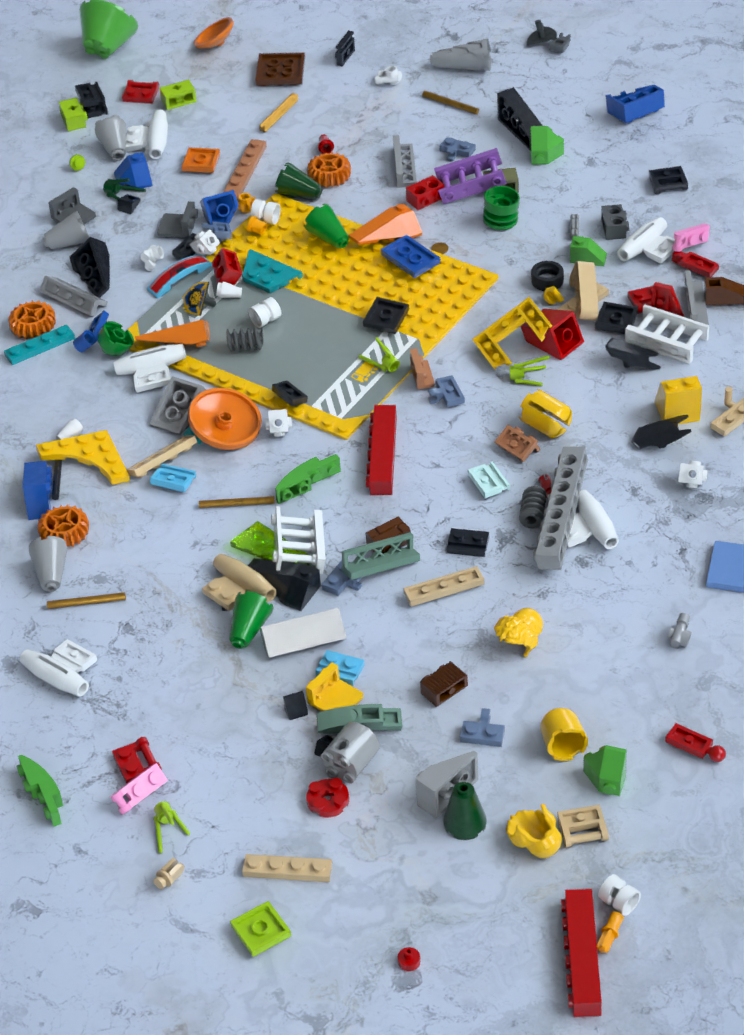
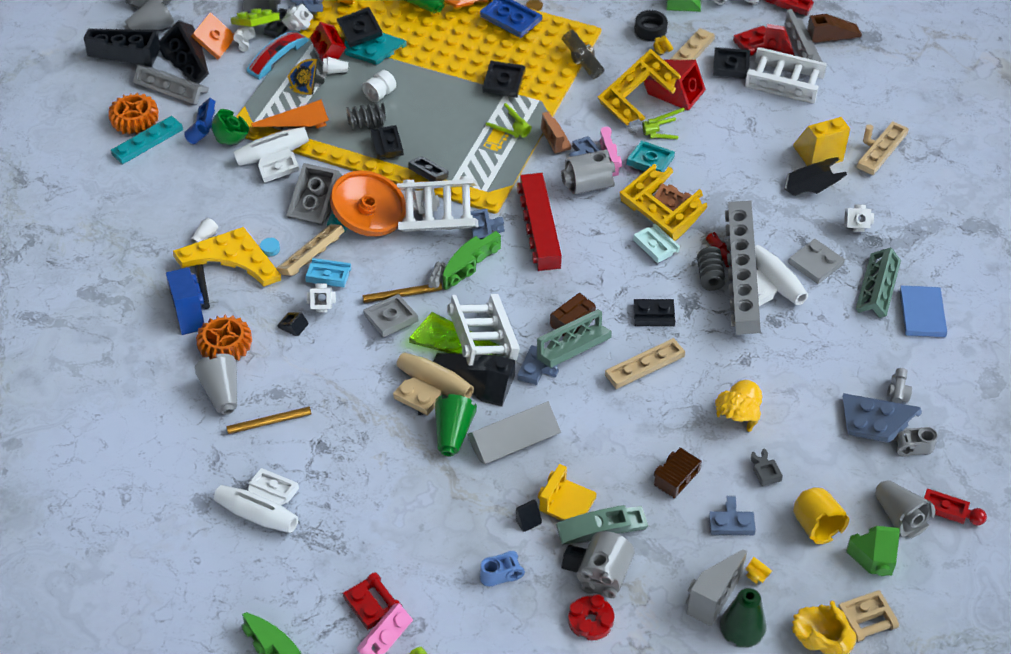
camera: 15 degrees left, 5 degrees up
medium azure plate [315,650,365,686] -> none
yellow cylinder [519,389,573,438] -> none
tan beam [569,261,598,321] -> none
black shield [605,338,661,369] -> none
none -> black wedge [84,29,160,67]
none -> plate [191,12,234,60]
none -> lime plate [230,8,280,27]
none -> medium azure tile [260,238,280,257]
none -> black slope [277,312,309,336]
none -> white brick [307,283,336,312]
none -> black plate [337,7,383,48]
none -> light grey plate [363,294,419,337]
none -> black plate [370,125,404,159]
none -> white fence [397,176,478,232]
none -> light grey axle [428,261,446,288]
none -> sand blue plate [471,209,505,240]
none -> medium blue piece [480,551,525,587]
none -> light grey cylinder [561,150,615,195]
none -> clear smoke piece [562,30,605,79]
none -> bright pink plate [600,127,622,176]
none -> yellow wedge [620,164,708,241]
none -> teal plate [626,140,675,172]
none -> yellow plate [745,557,772,584]
none -> dark grey plate [751,449,783,486]
none -> light grey plate [789,239,845,284]
none -> sand blue wing [842,393,922,443]
none -> sand green fence [856,247,901,318]
none -> light grey cone [875,480,936,538]
none -> light grey piece [894,427,938,457]

